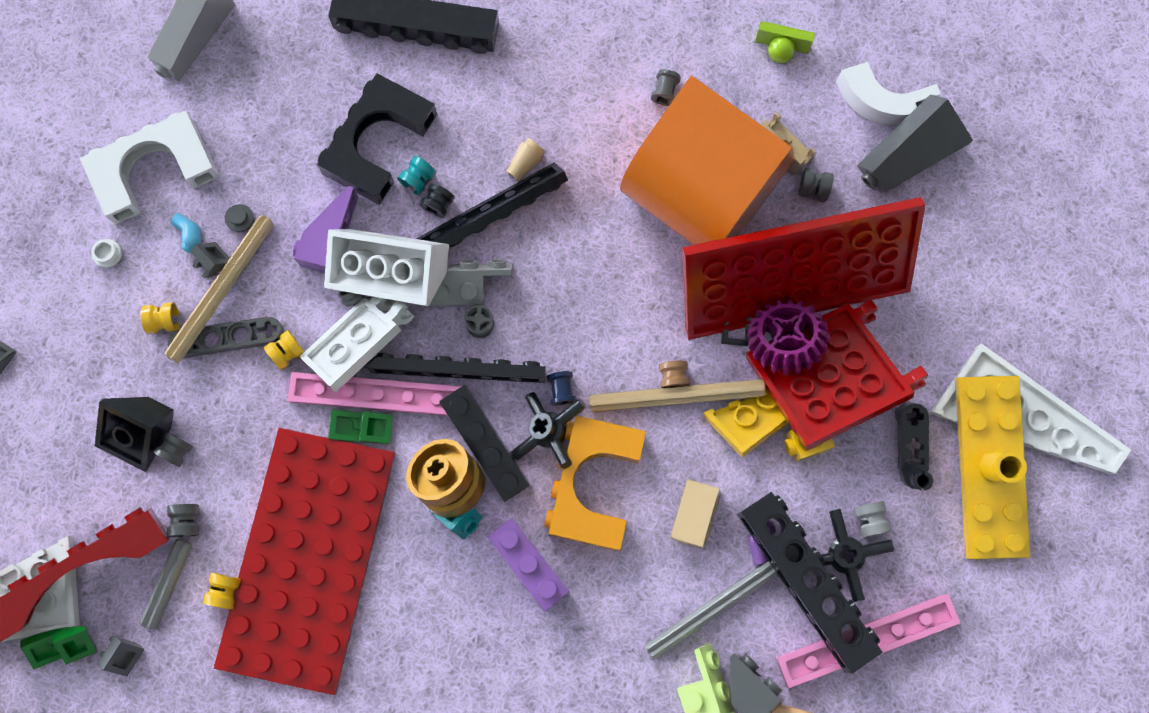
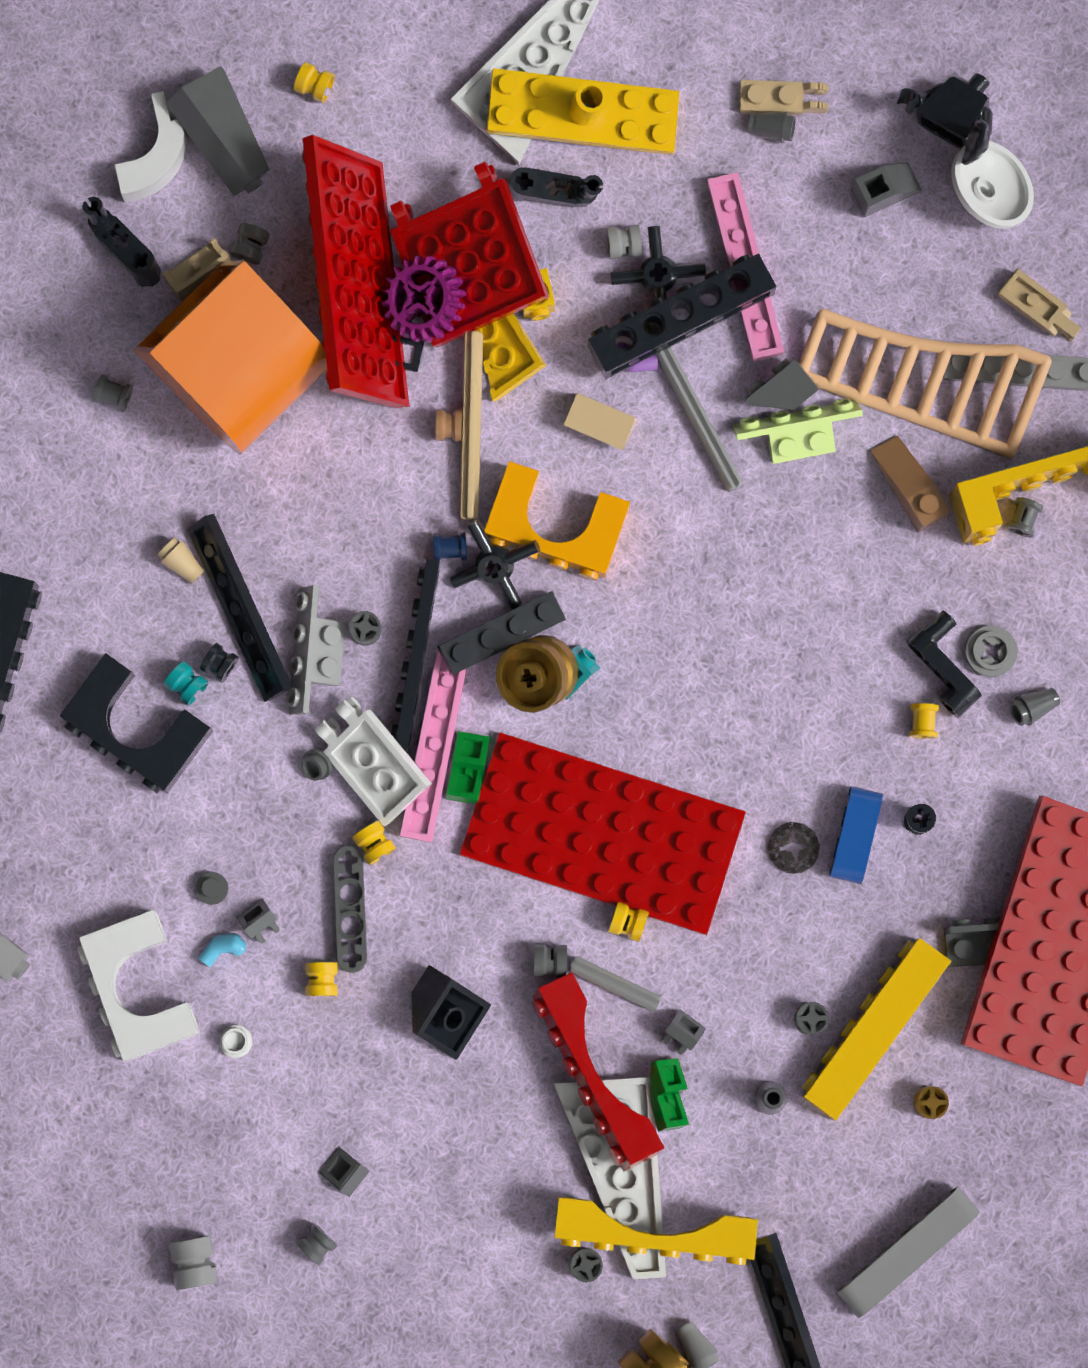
camera: 85 degrees left, 5 degrees up
dark grey wheel [153,432,193,467] -> none
tan axle [164,215,274,363] -> none
medium lavender slope [293,186,358,273] -> none
white slope [324,229,449,306] -> none
medium lavender arch [488,518,569,611] -> none
lime tile [755,21,815,64] -> none
none -> black beam [82,196,161,287]
none -> yellow wheel [294,62,335,103]
none -> tan hinge [740,80,828,115]
none -> dark grey cone [748,112,796,143]

